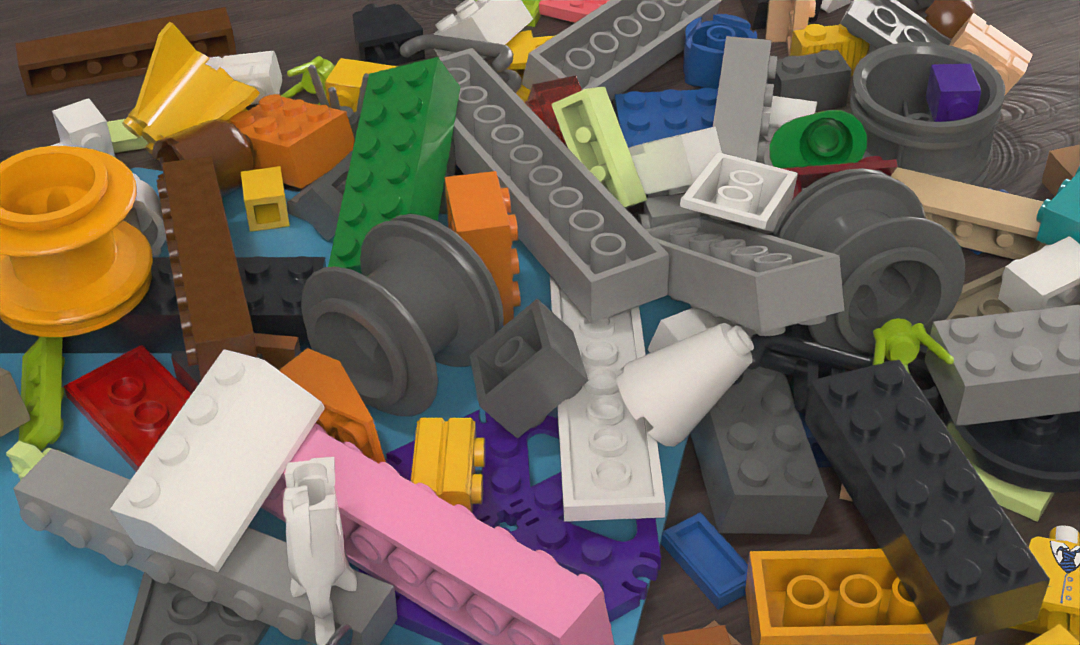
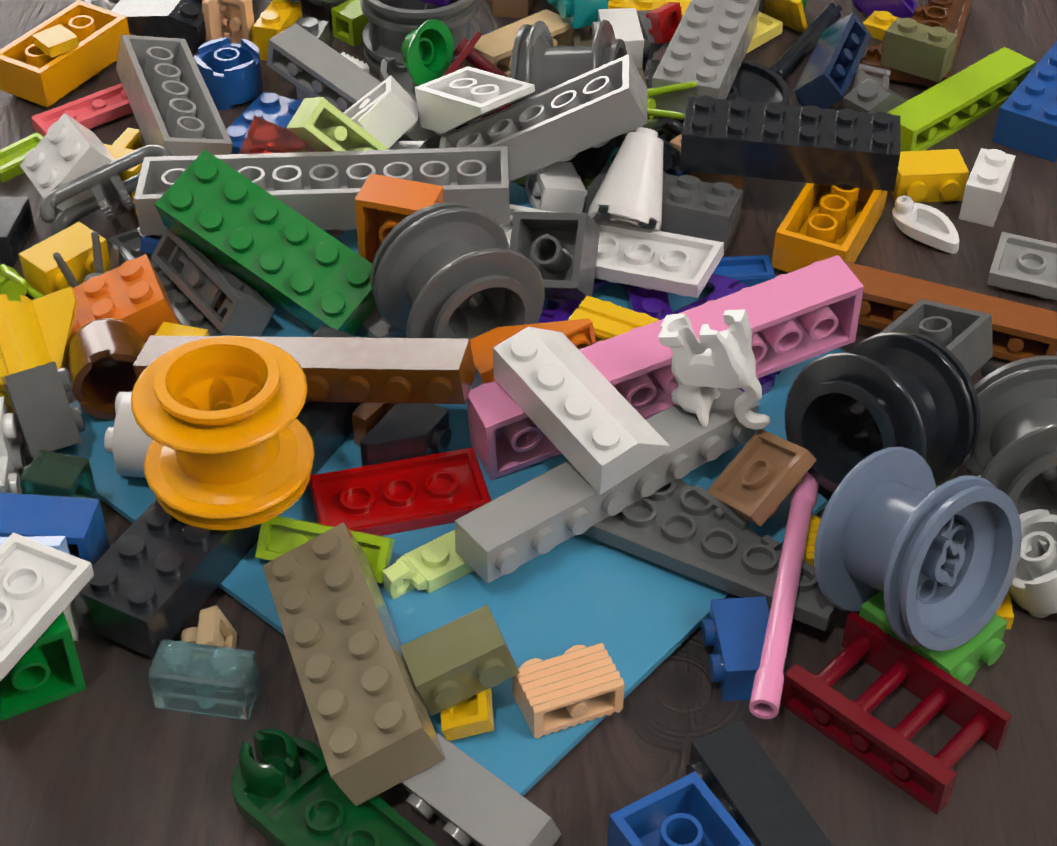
camera: 65 degrees left, 0 degrees up
none -> dark grey brick [1,361,85,458]

